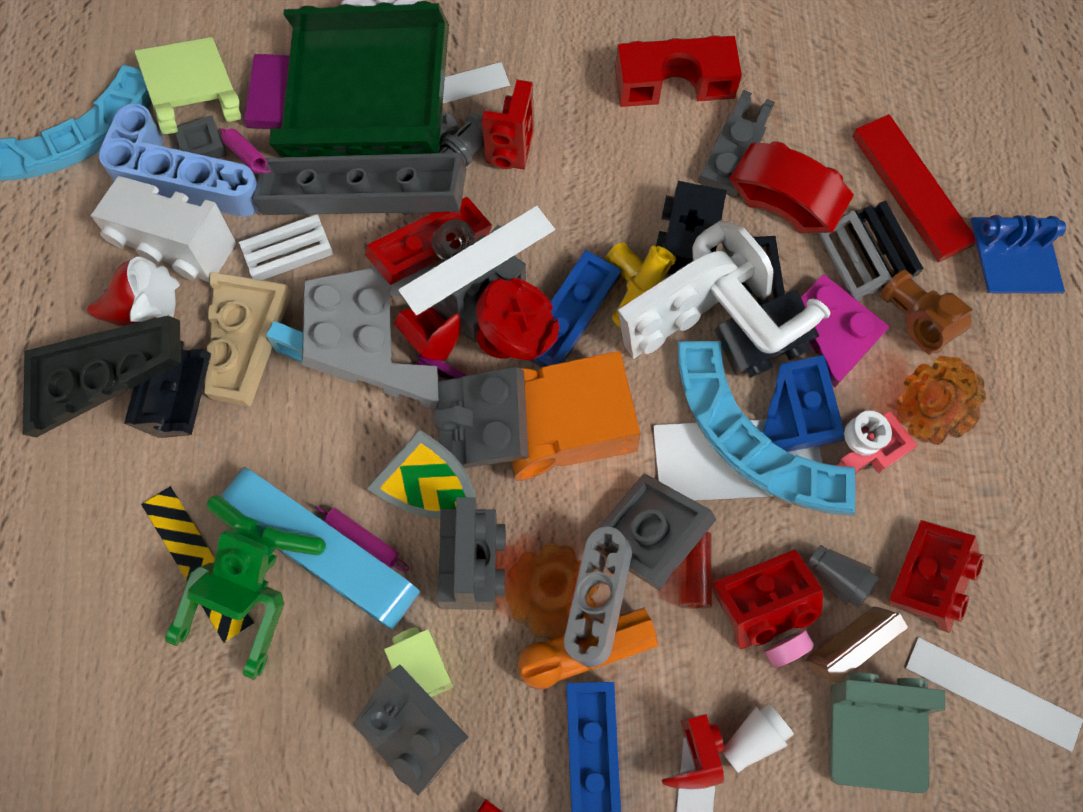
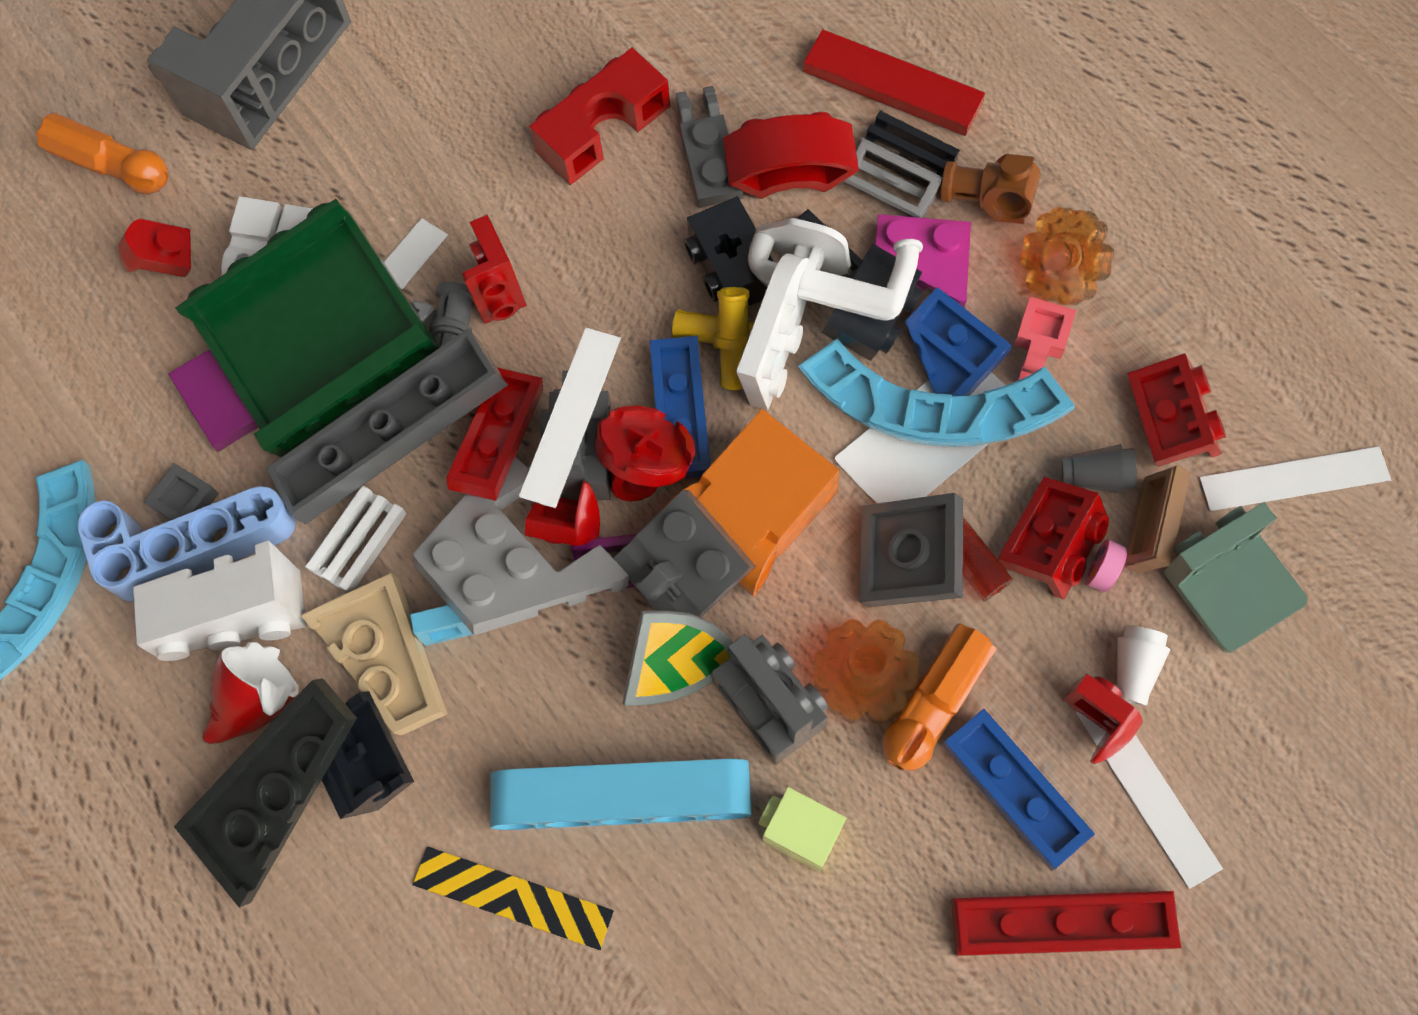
camera: 30 degrees left, 0 degrees up
yellowish green flag [135,37,242,135] -> none
green piece [165,495,326,680] -> none
dark pink piece [219,128,271,173] -> none
dark pink piece [315,506,410,572] -> none
dark grey hinge [353,664,468,796] -> none
clear smoke bush [432,219,475,261] -> none
light grey beam [564,527,632,667] -> none
white bush [844,411,892,456] -> none
blue hinge [970,215,1066,294] -> none

